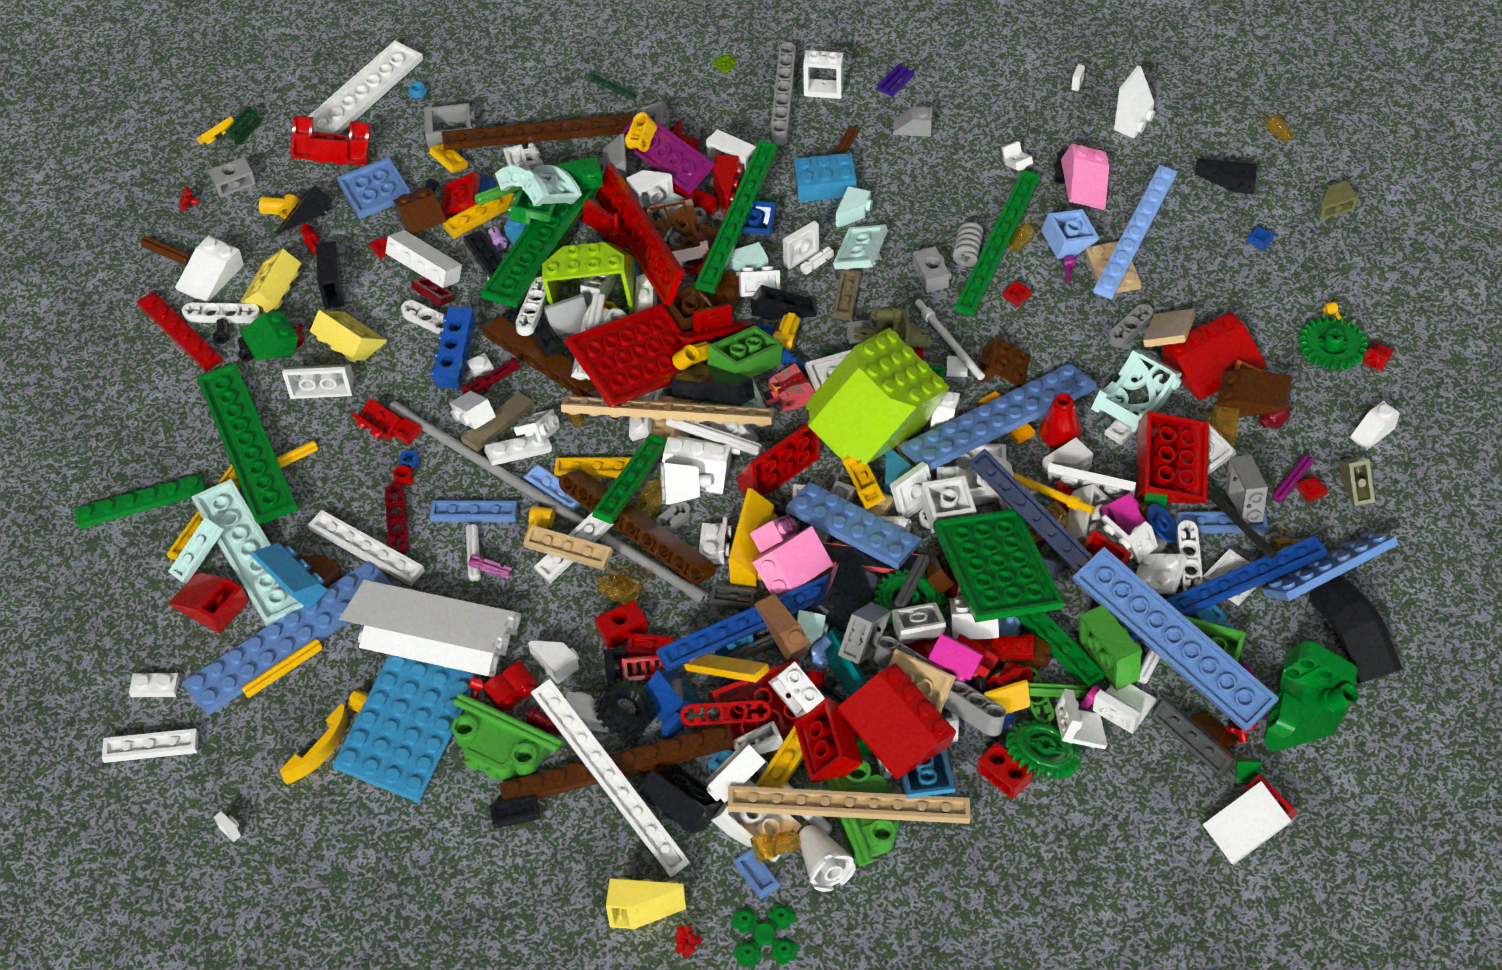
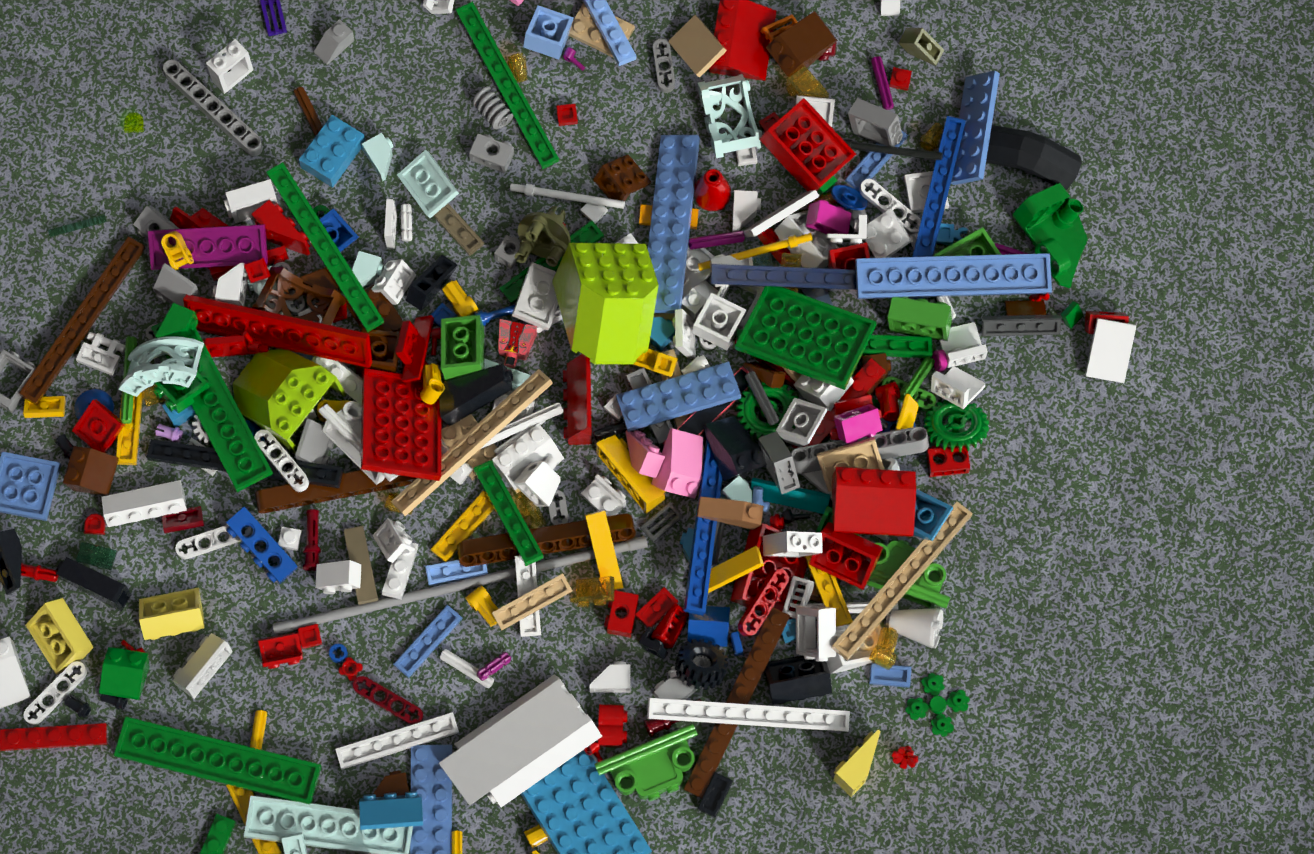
camera: 55 degrees left, 20 degrees up
none -> clear green hips [76,542,117,570]
none -> red plate [244,257,271,283]
none -> yellow tile [585,510,624,593]
none -> magenta axle [688,231,745,250]

